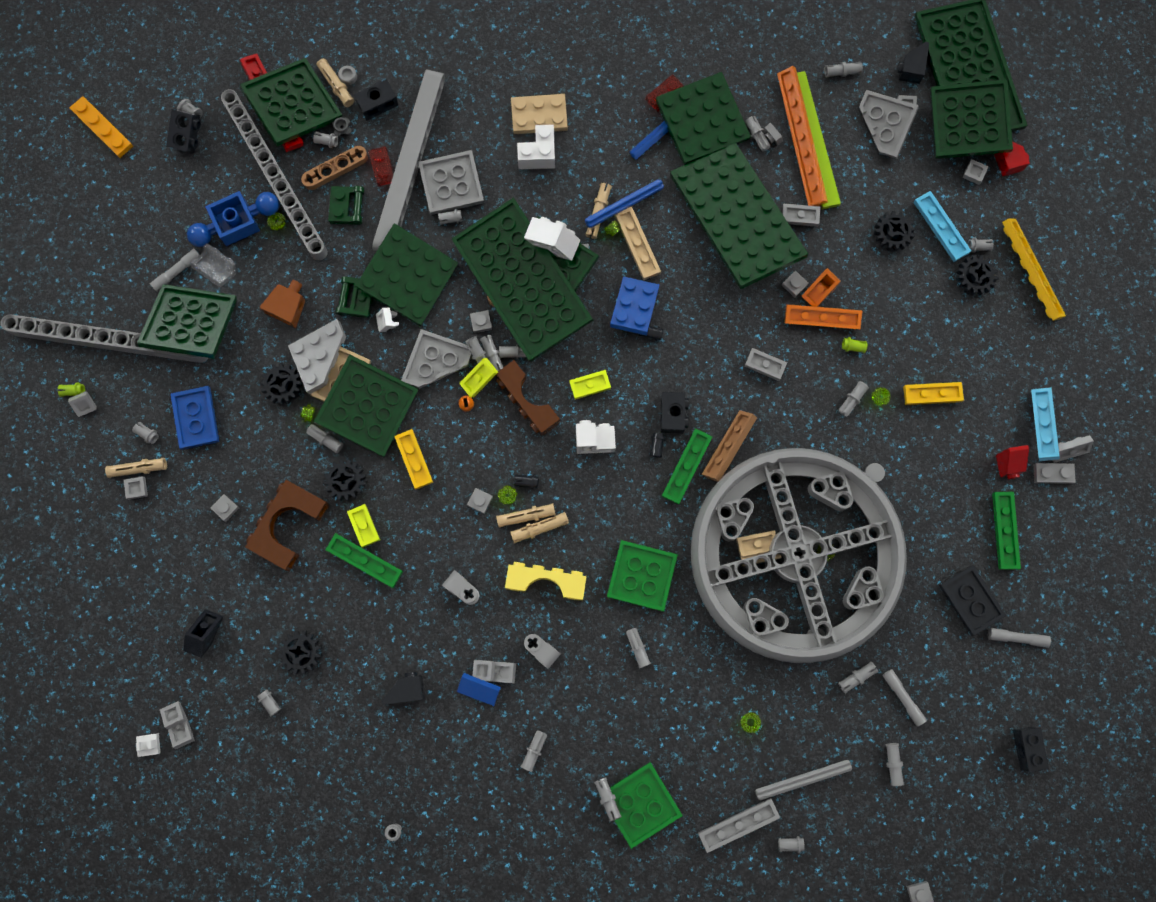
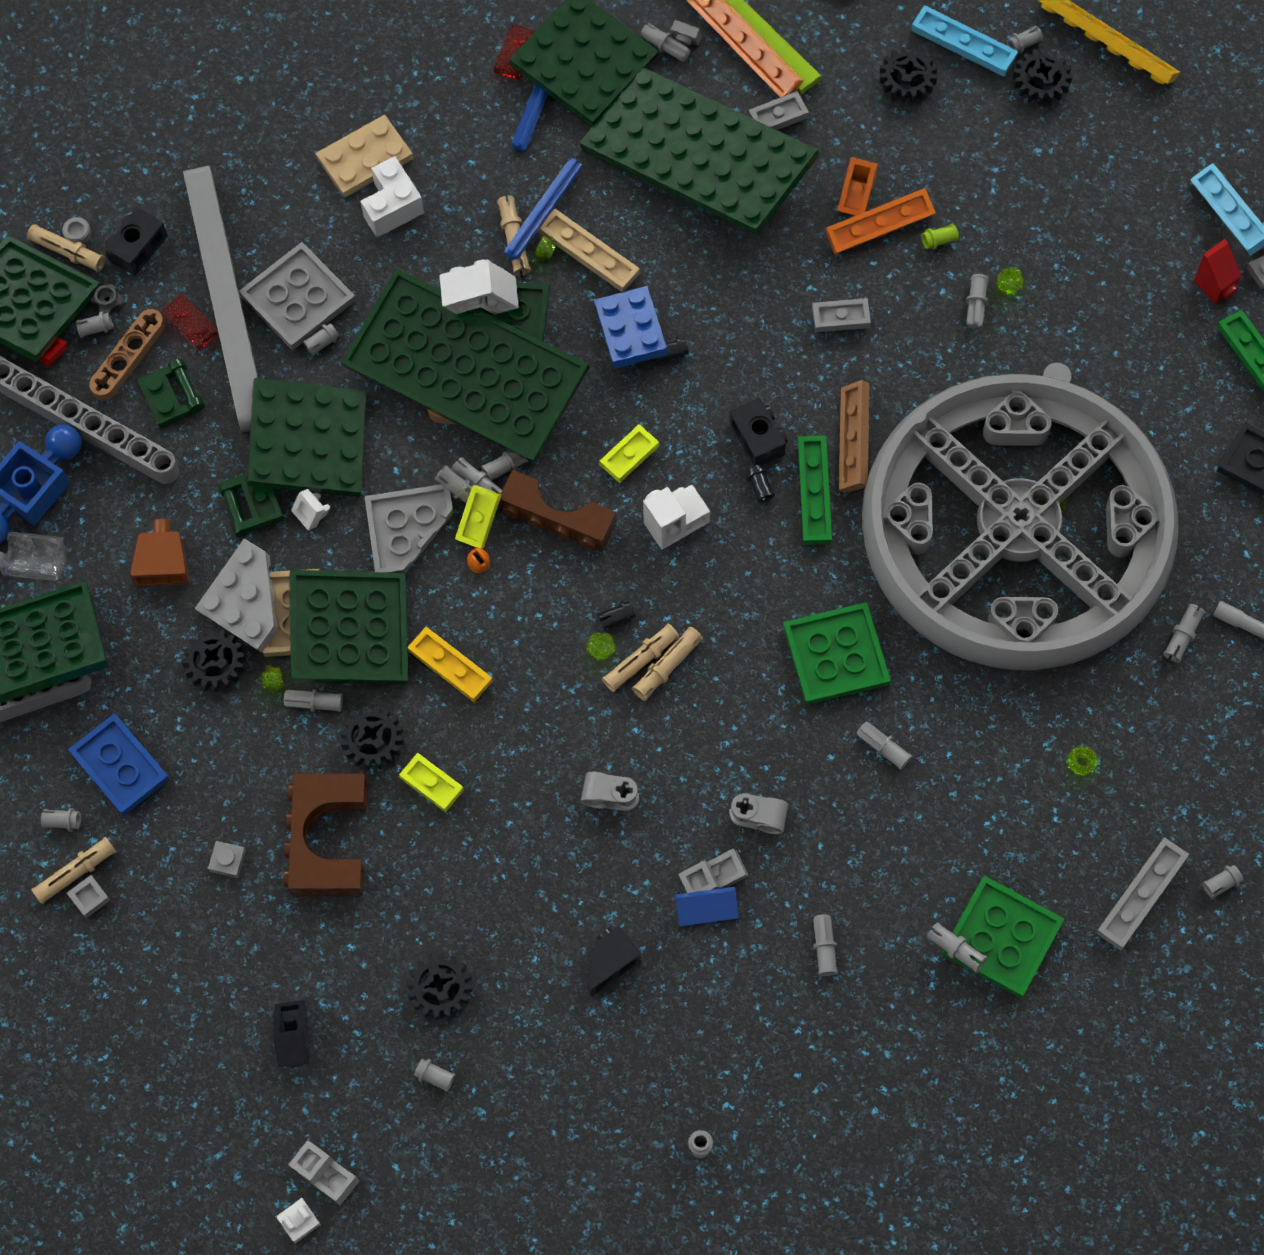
camera: 25 degrees left, 10 degrees down
clear neon green plate [267,212,285,230] -> none
green plate [325,533,403,589] -> none
light grey plate [467,488,493,514] -> none
light grey plate [470,310,492,333] -> none
light yellow arch [505,562,586,601] -> none
tan plate [736,530,781,566] -> none
light grey axle [755,760,852,800] -> none
light grey plate [782,271,809,298] -> none
yellow plate [903,382,964,405] -> none

